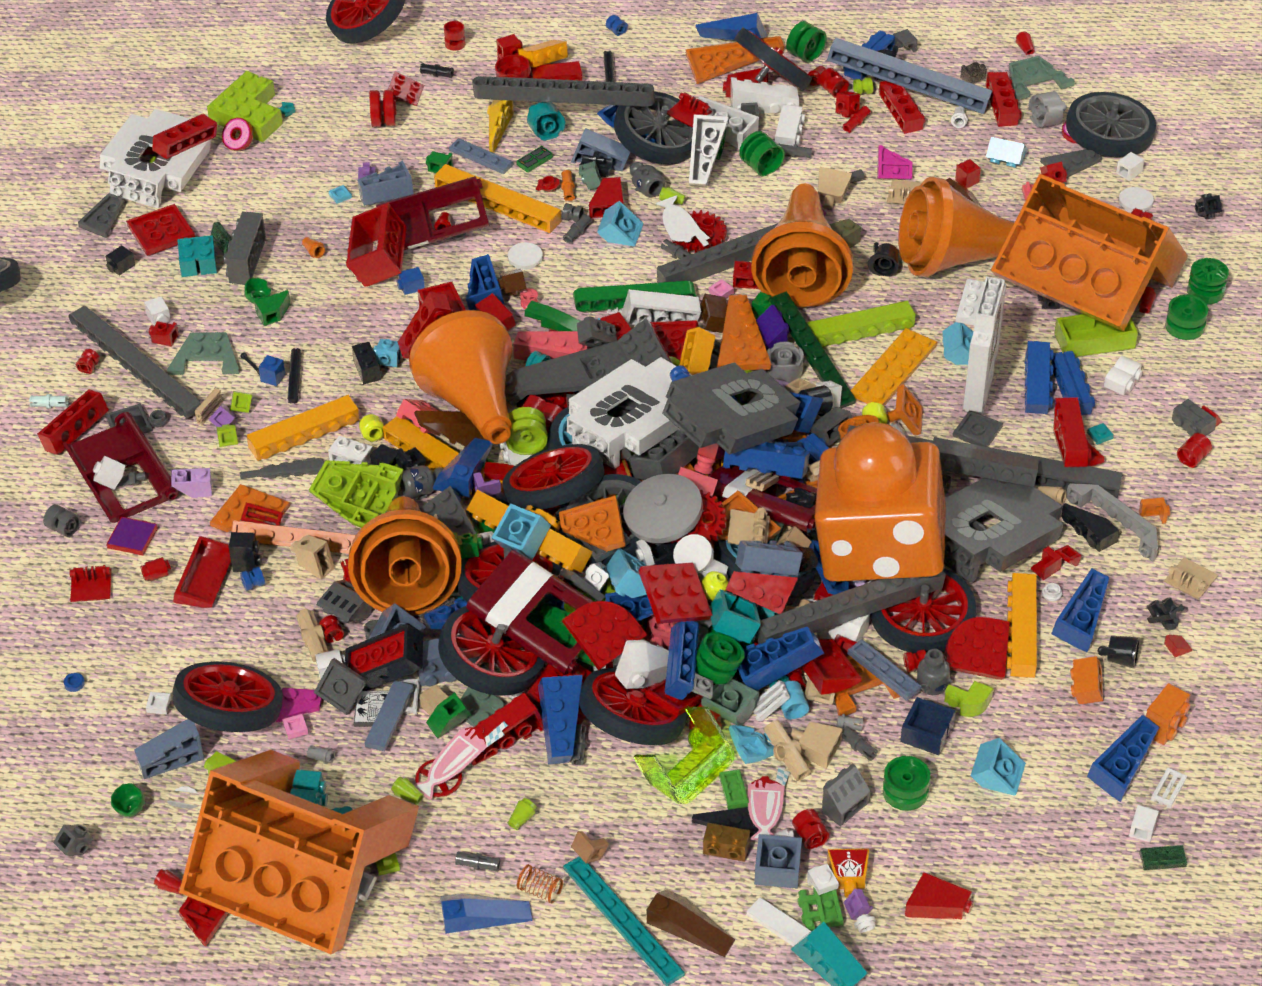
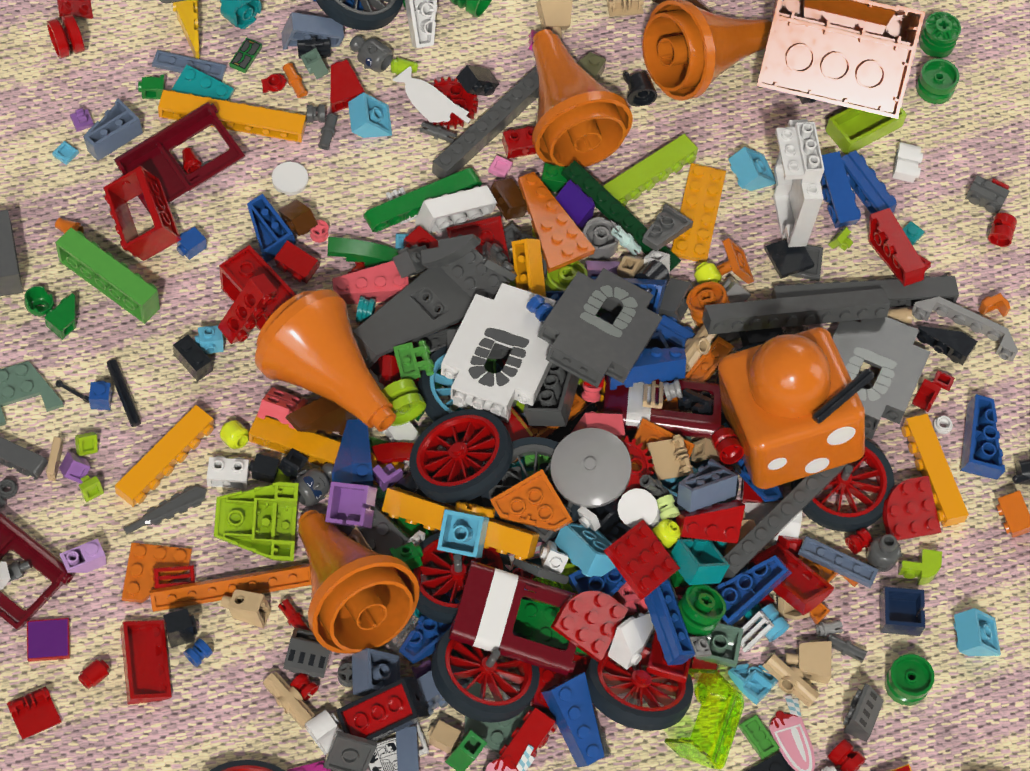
camera: 30 degrees left, 15 degrees up
none -> bright green brick [55,228,160,324]
none -> teal wing [172,65,235,101]
none -> medium lavender piece [325,482,377,528]
none -> bright green plate [393,340,434,380]
none -> dark grey slope [421,234,481,269]
none -> black brick [456,65,499,96]
none -> dark grey wing [482,241,517,281]
none -> light aqua pin [611,225,642,256]
none -> dark grey pin [639,474,670,498]
none -> dark grey wing [642,203,693,251]
none -> yellowish green wheel [656,494,680,520]
none -> light grey wheel [663,379,683,401]
none -> red wheel [711,427,744,465]
none -> black tile [764,239,814,279]
none -> black axle [812,369,874,424]
none -> lime tile [828,227,853,251]

